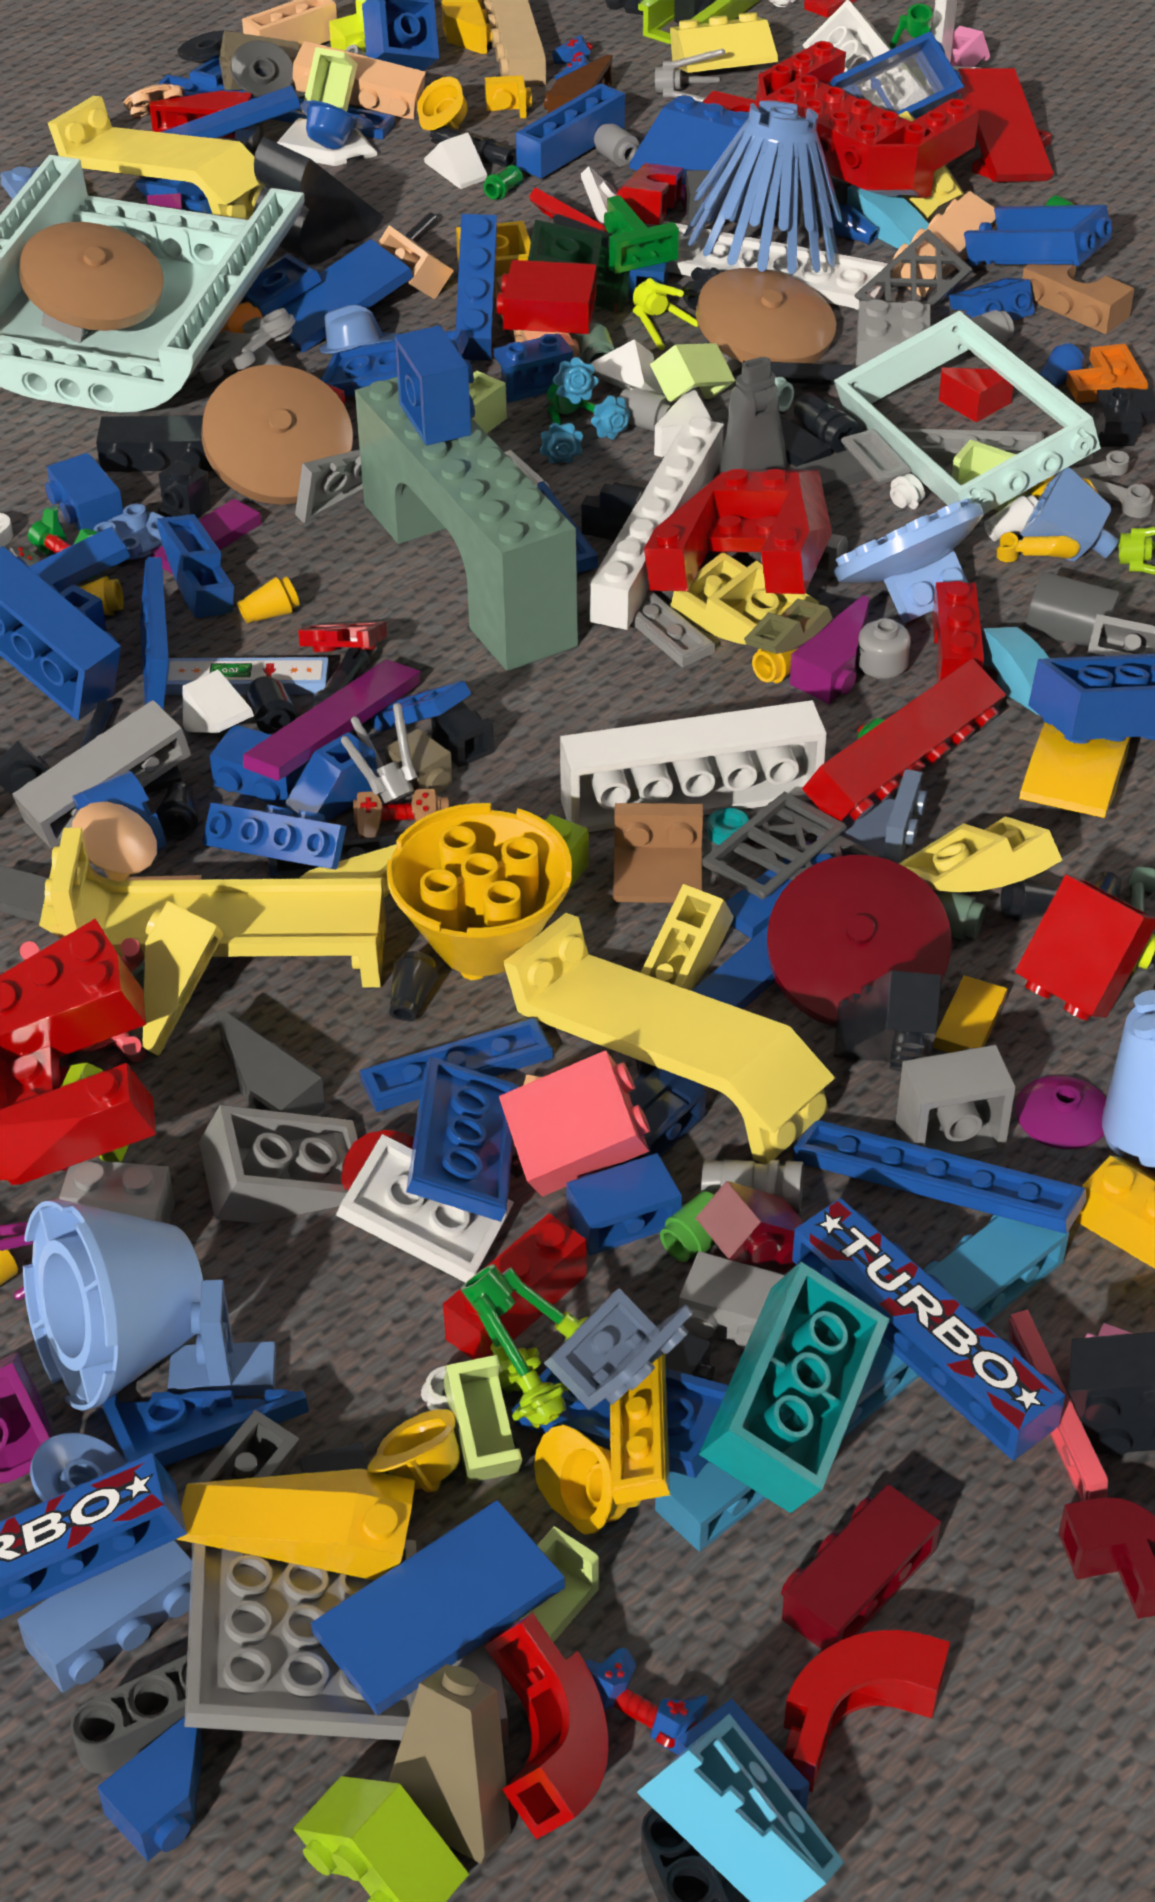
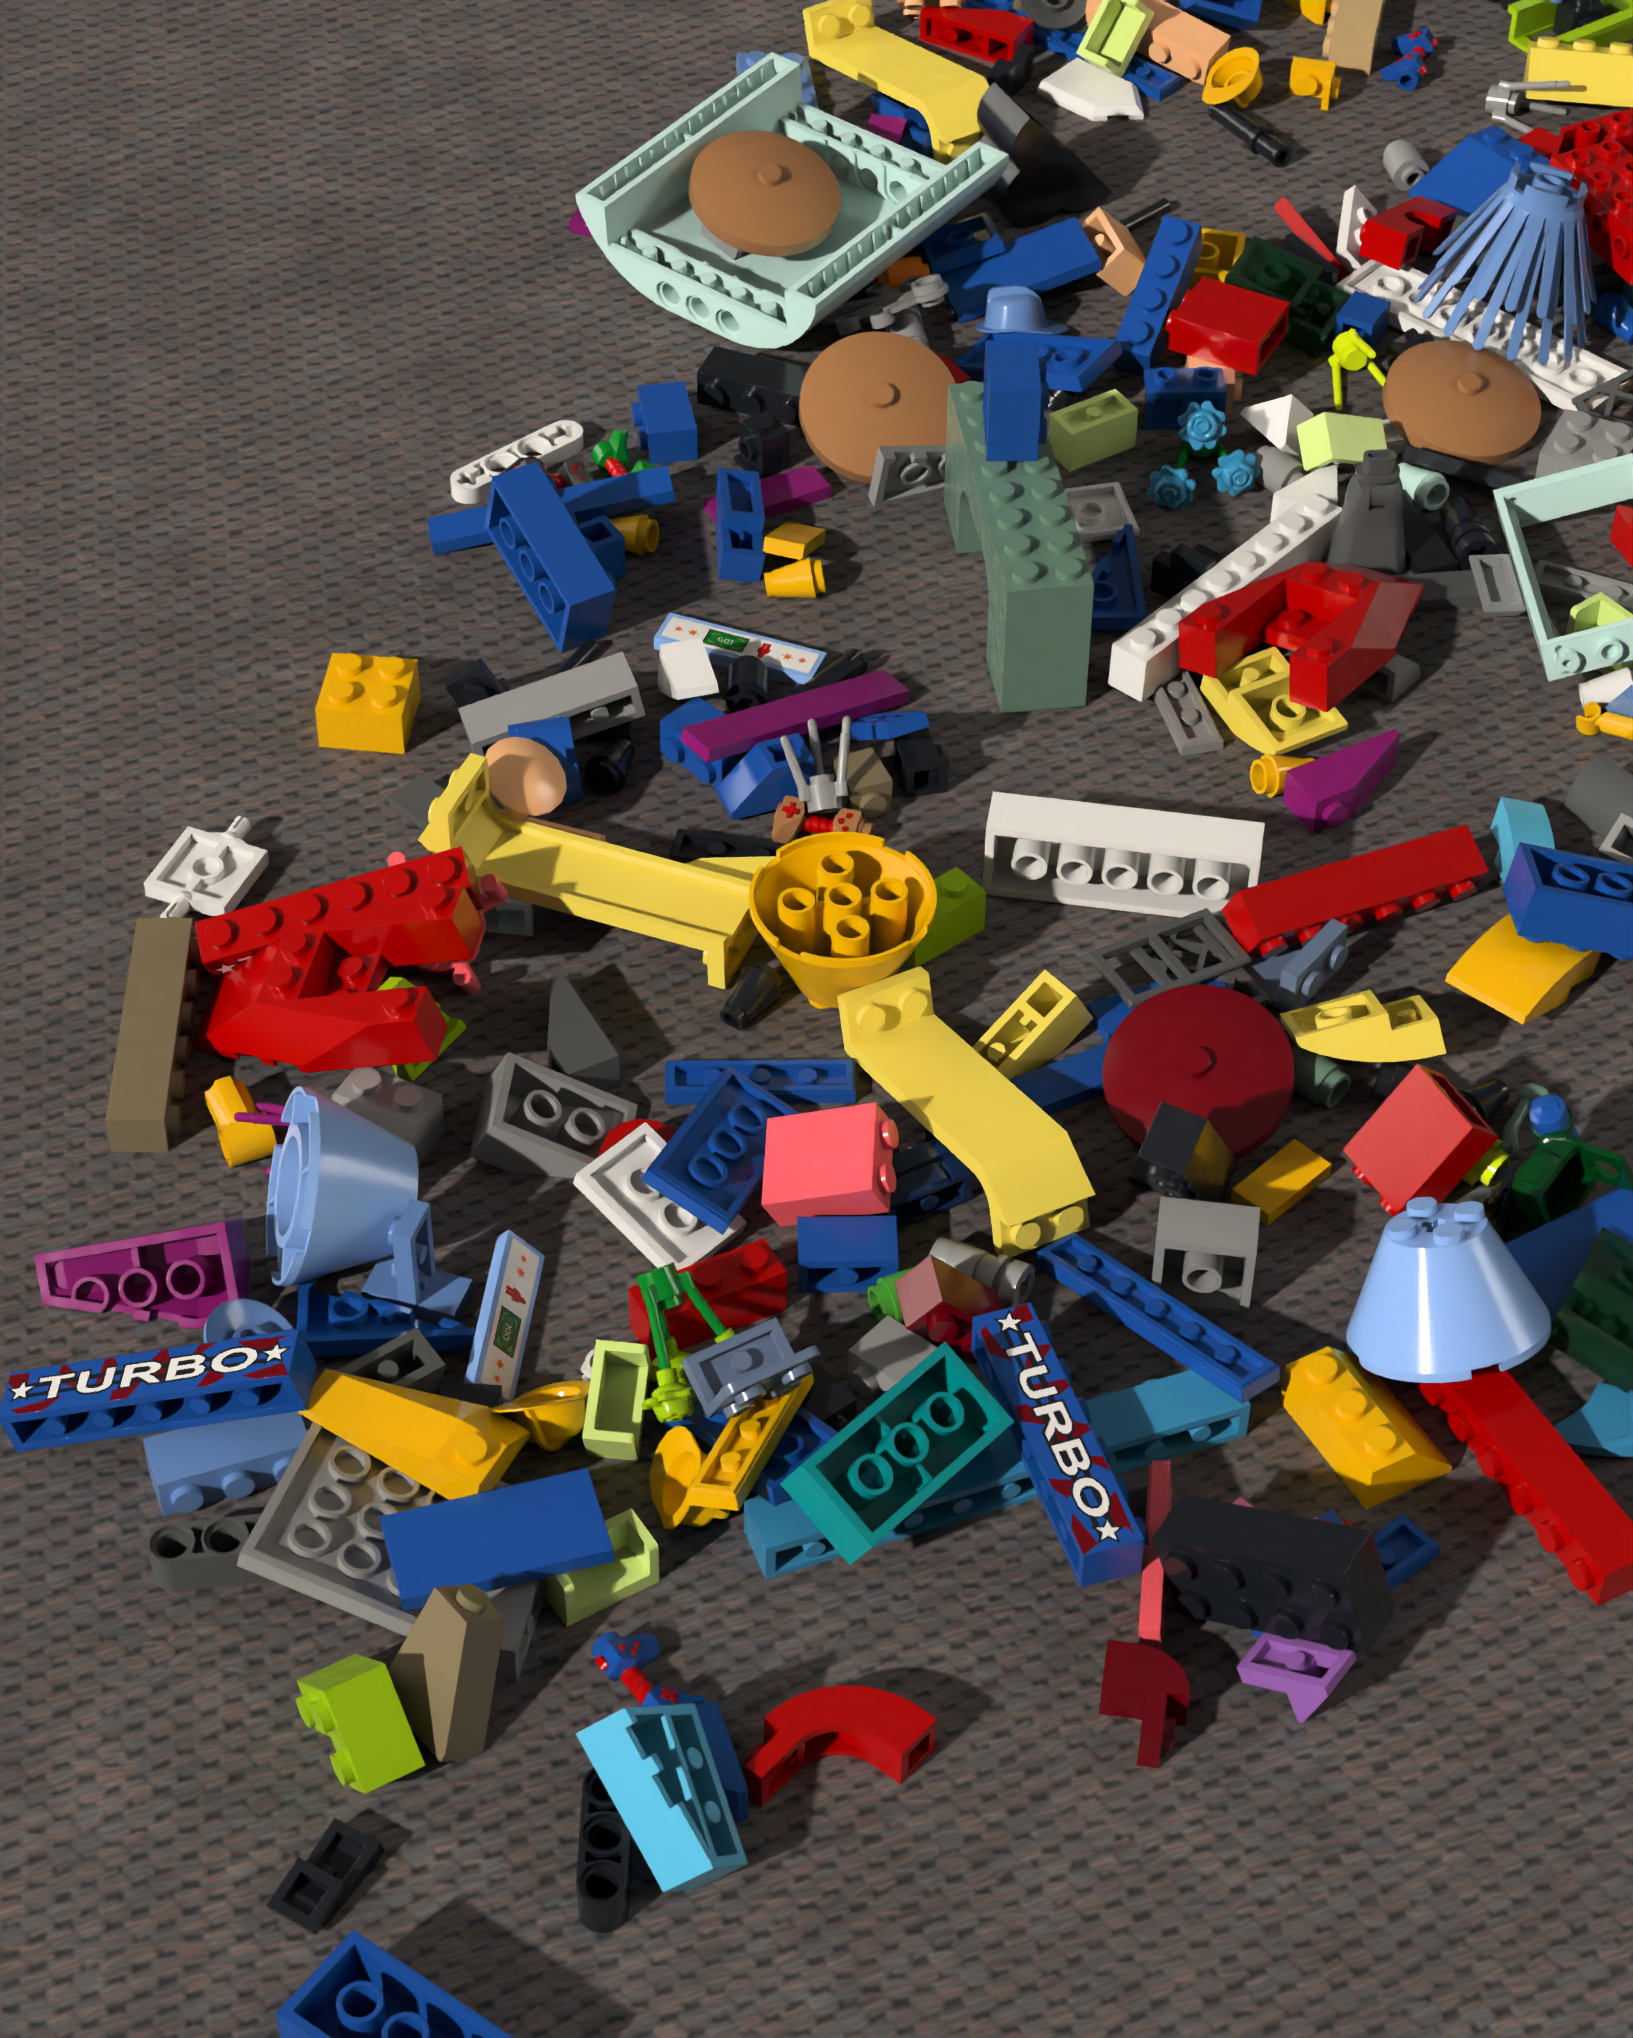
camera: 20 degrees right, 0 degrees up
medium blue dish [93,504,165,560] -> none
blue slope [97,1716,204,1861] -> none
blue tile [140,557,169,709] -> none
light yellow slope [142,901,224,1056] -> none
blue tile [161,85,300,139] -> none
blue bracket [202,803,346,870] -> none
red wing [298,621,387,652] -> none
blue piece [301,100,373,150] -> none
white slope [424,132,487,189] -> none
green pin [483,165,523,199] -> none
red arch [484,1612,608,1840] -> none
blue brick [516,83,625,179] -> none
reddish brown slope [544,55,613,113] -> none
sand green brick [575,323,615,374] -> none
green bracket [604,195,679,274] -> none
medium nougat bracket [613,803,703,903] -> none
teal tile [707,808,750,845] -> none
olive slope [744,598,833,654] -> none
dark red brick [781,1484,941,1651] -> none
light blue bracket [834,498,984,623] -> none
light grey head [857,618,911,679] -> none
white plate [890,474,925,509] -> none
red arch [932,581,984,683] -> none
magenta dish [1015,1075,1106,1149] -> none
none -> tile [464,1230,545,1413]
none -> yellow tile [763,521,826,560]

